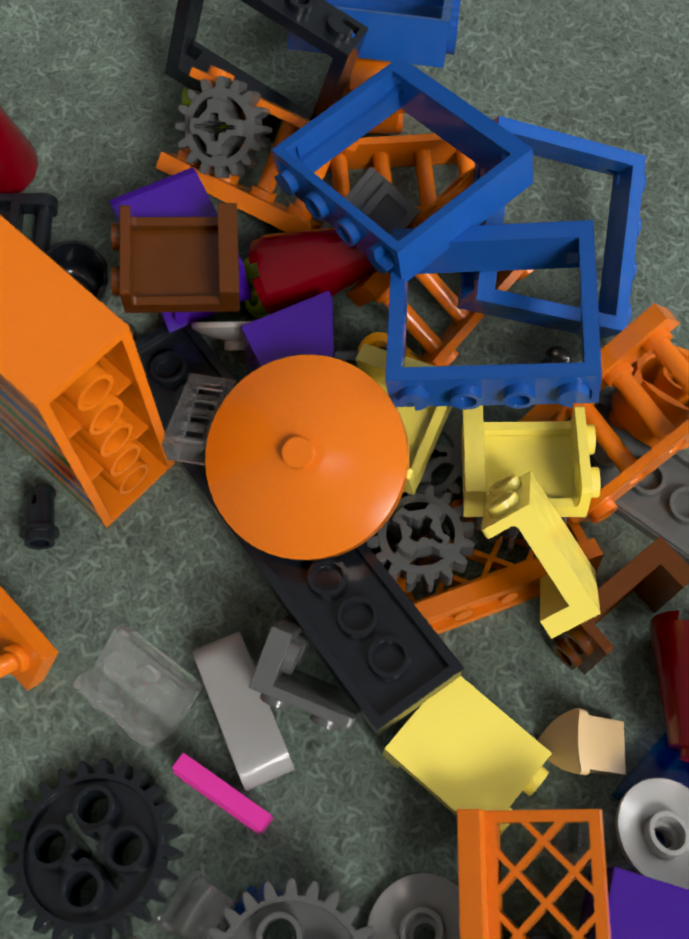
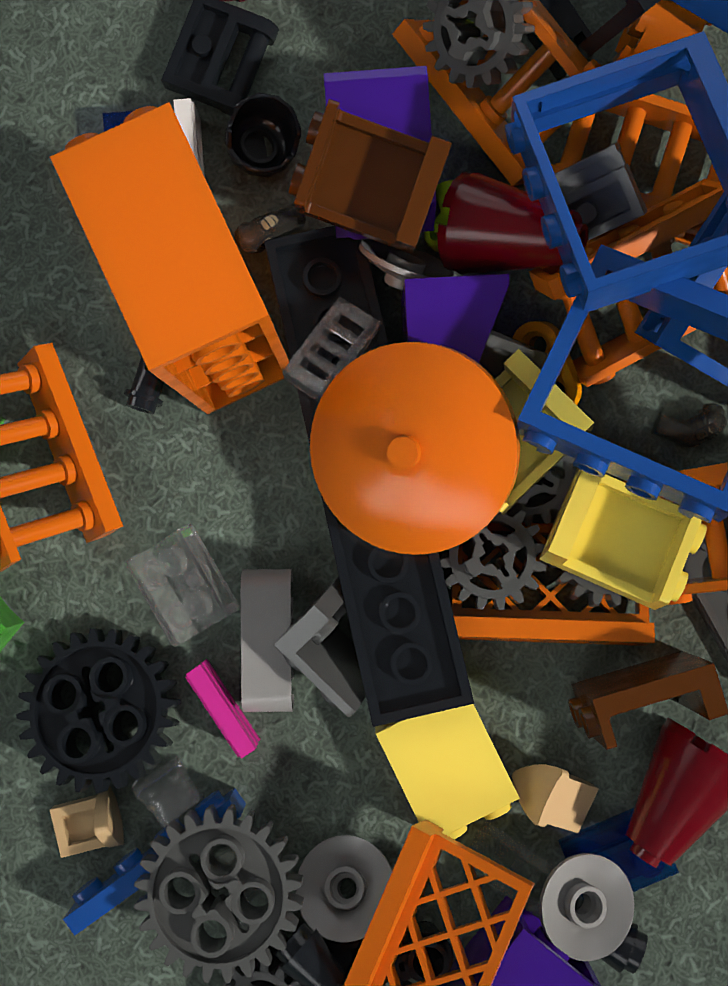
camera: 20 degrees right, 20 degrees up
light yellow panel [481,471,600,639] -> none

